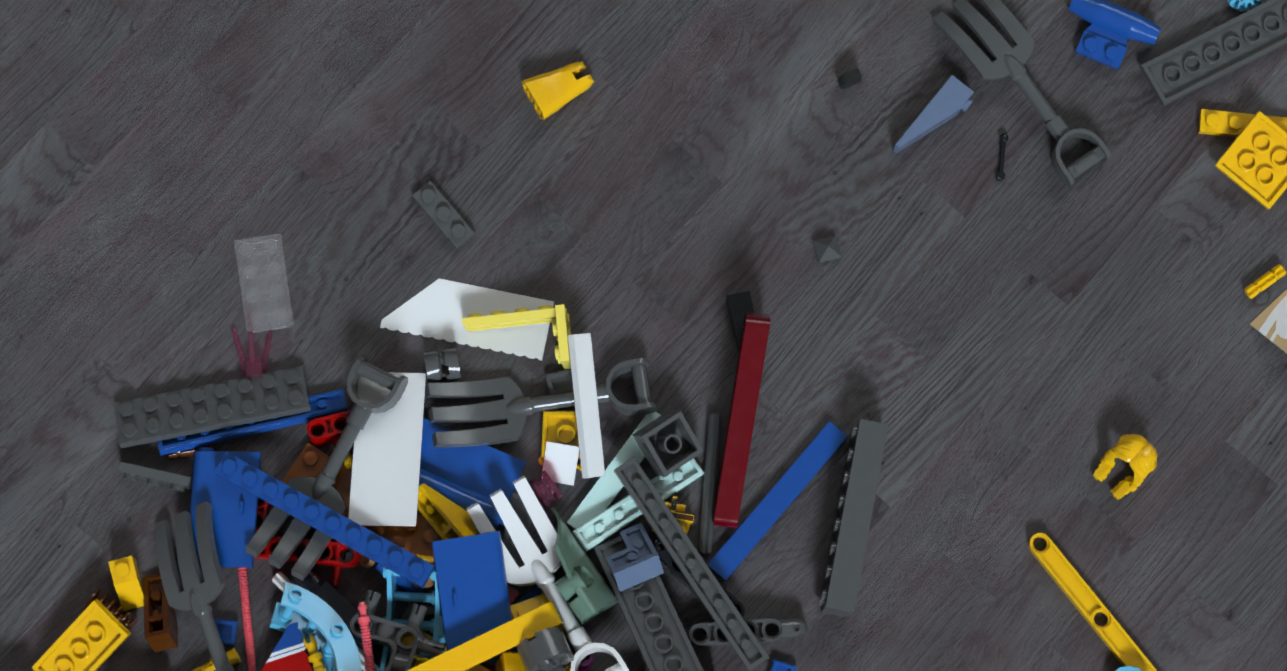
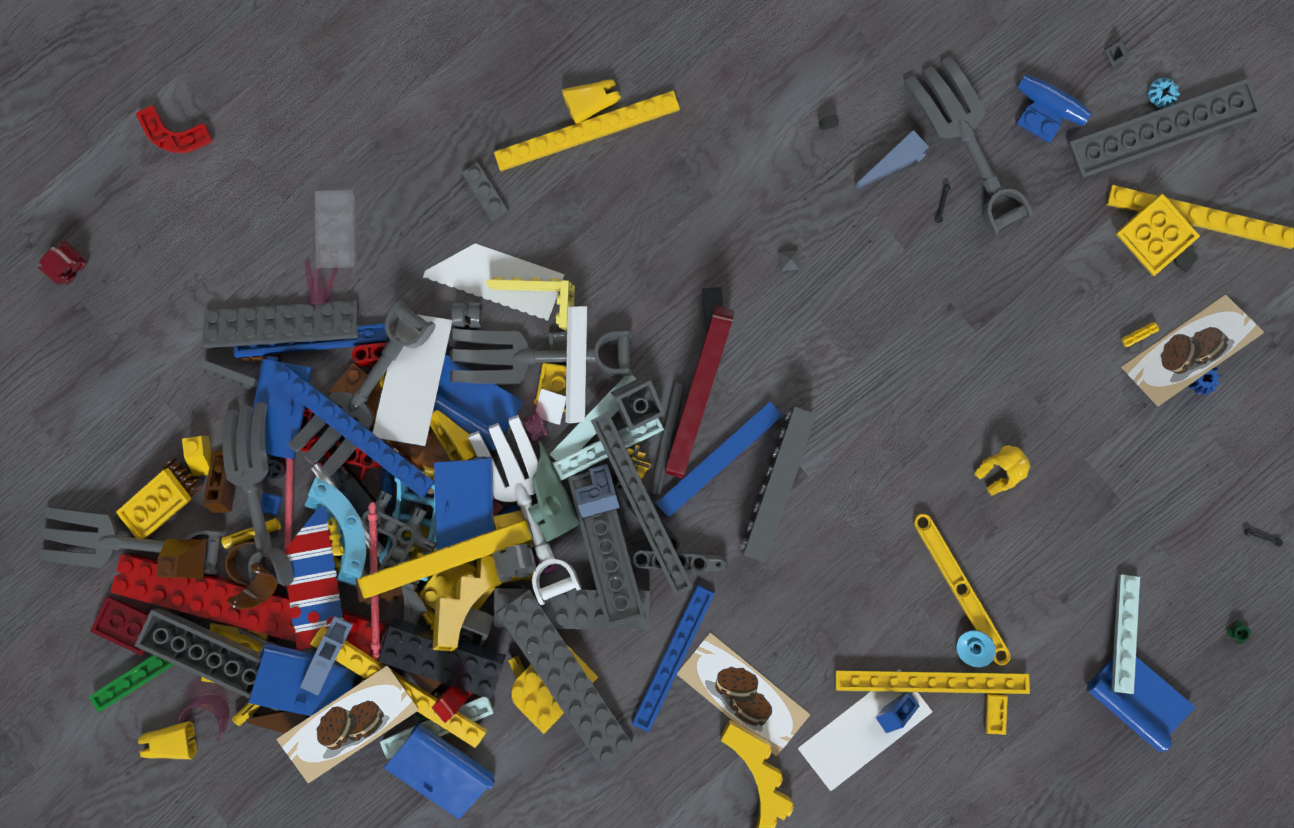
camera: 20 degrees right, 10 degrees up
none -> red plate [135,105,214,153]
none -> black wheel [266,459,287,479]
none -> blue axle [380,469,394,506]
none -> yellow plate [494,90,680,171]

